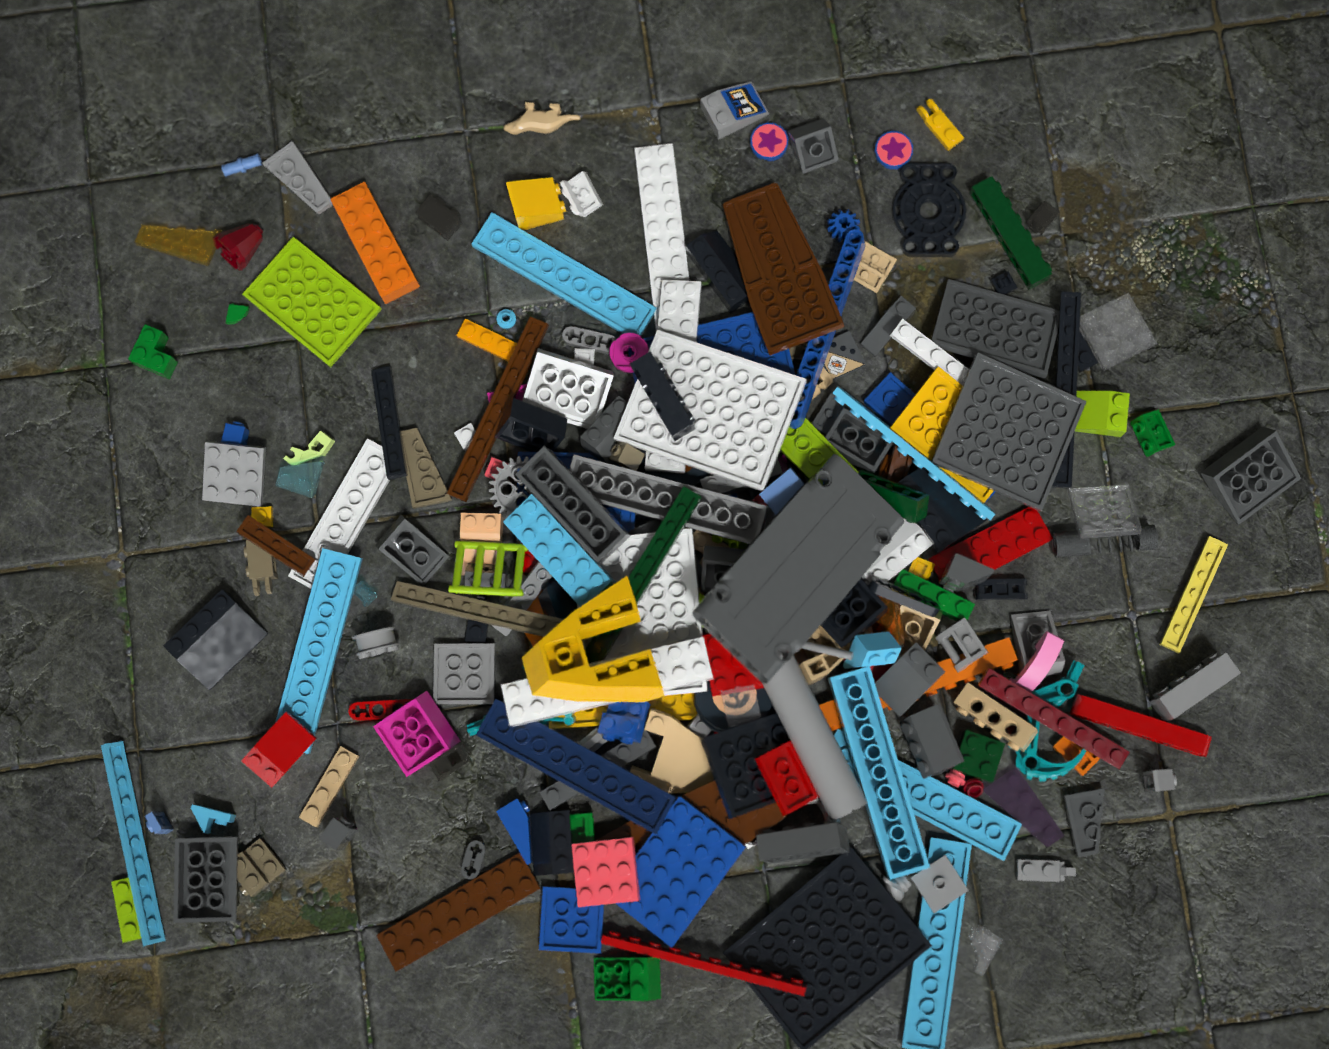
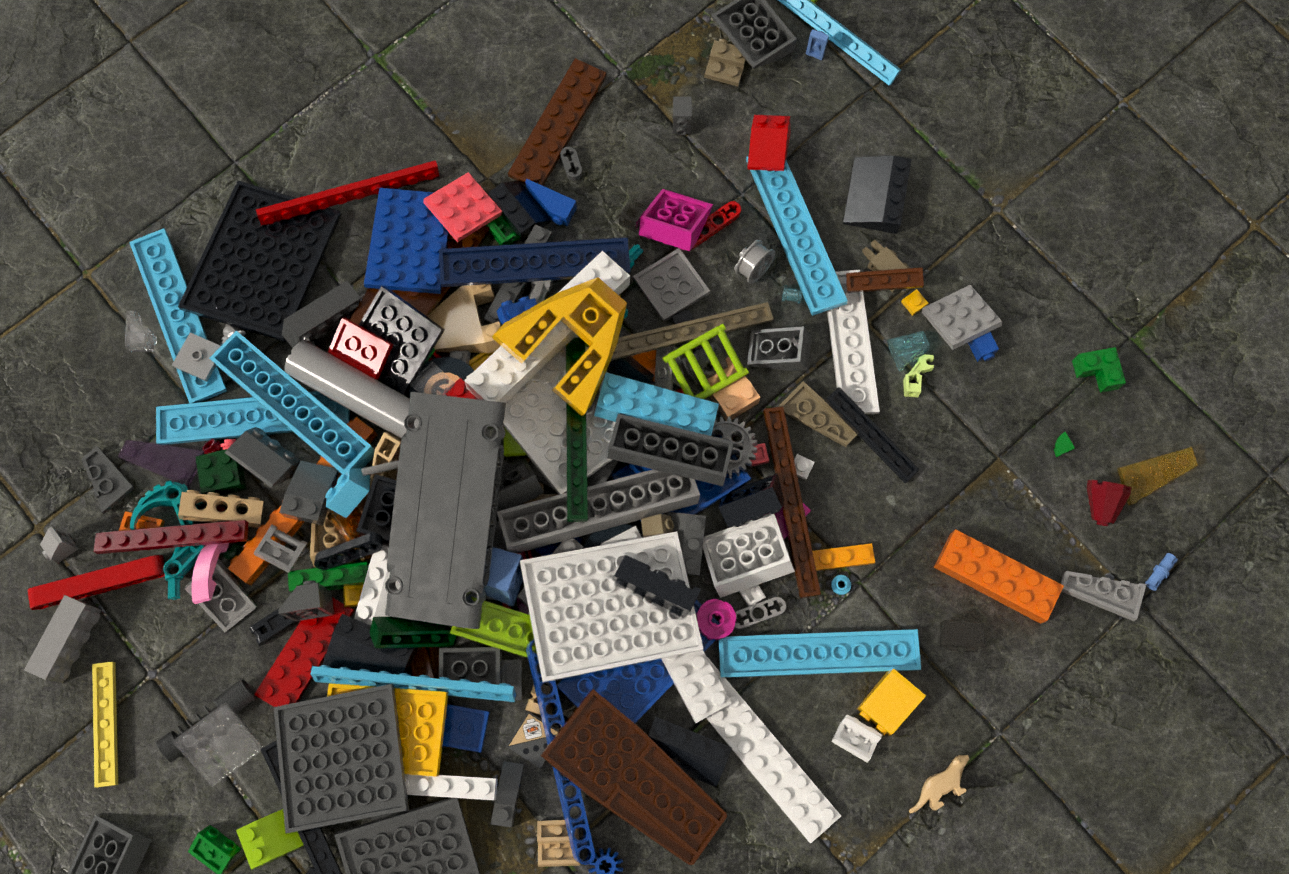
camera: 140 degrees right, 5 degrees down
medium azure slope [191,804,236,834] -> none
lime plate [242,237,382,368] -> none
tan plate [299,746,359,828] -> none
blue plate [539,887,604,954] -> none
green slope [594,956,661,1001] -> none
light grey hinge [1017,859,1076,882] -> none

